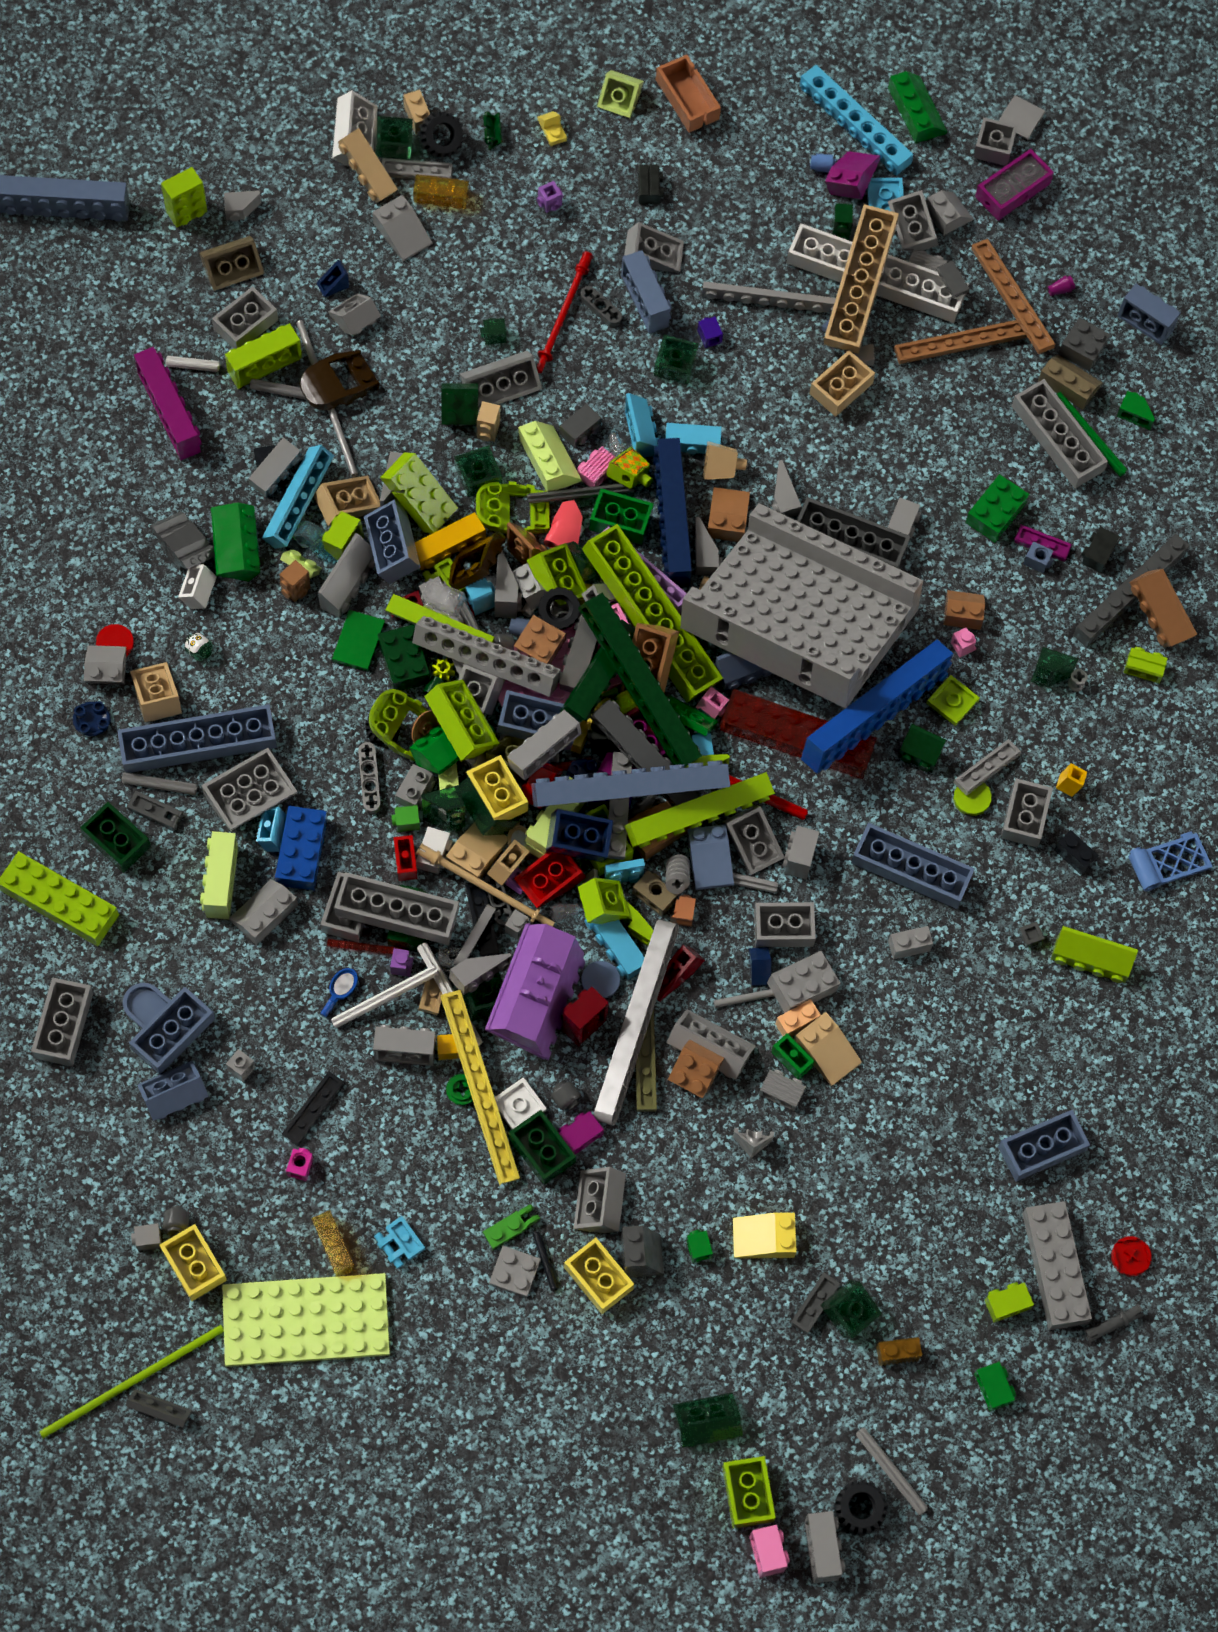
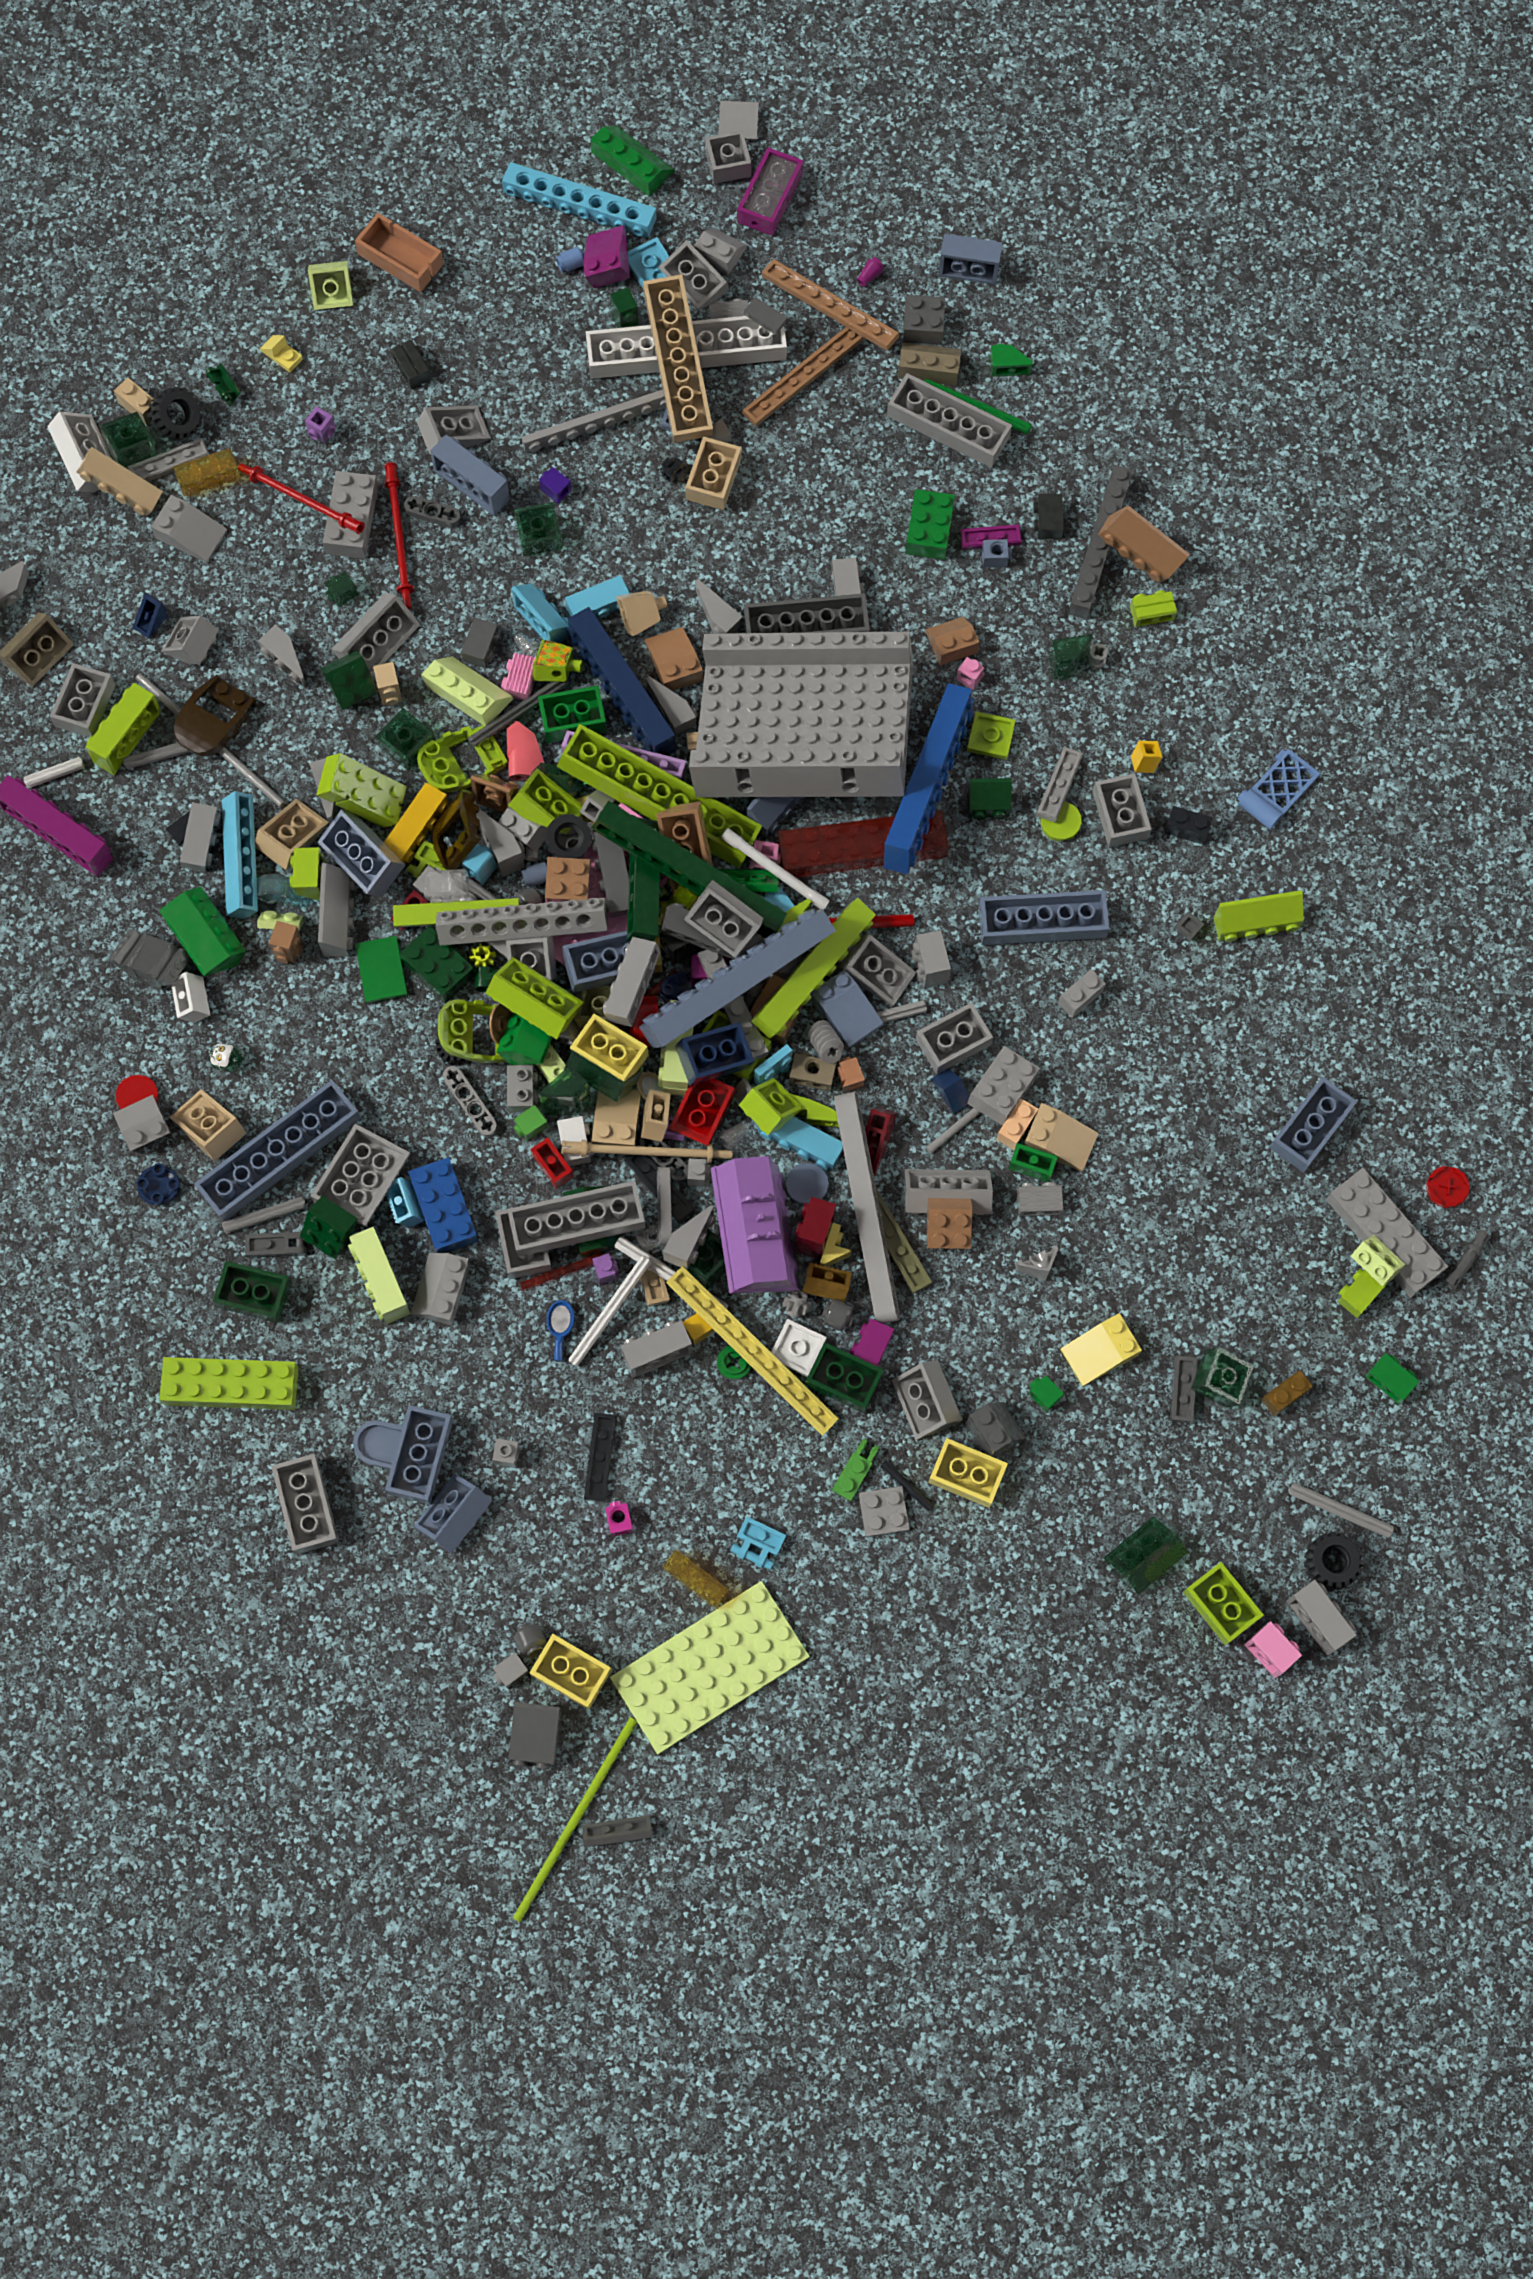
camera: 25 degrees left, 5 degrees up
none -> red bar [238,463,365,534]
none -> light grey slope [258,624,306,687]
none -> dark green brick [300,1195,358,1260]
none -> light grey brick [323,471,378,559]
none -> dark grey slope [509,1702,562,1770]
none -> black gear [661,457,685,482]
none -> light grey slope [684,880,763,957]
none -> white piece [720,828,830,910]
none -> light grey gear [783,1291,811,1317]
none -> pearl gold brick [802,1262,852,1302]
none -> light yellow slope [820,1223,851,1267]
none -> yellowish green brick [1351,1235,1406,1286]

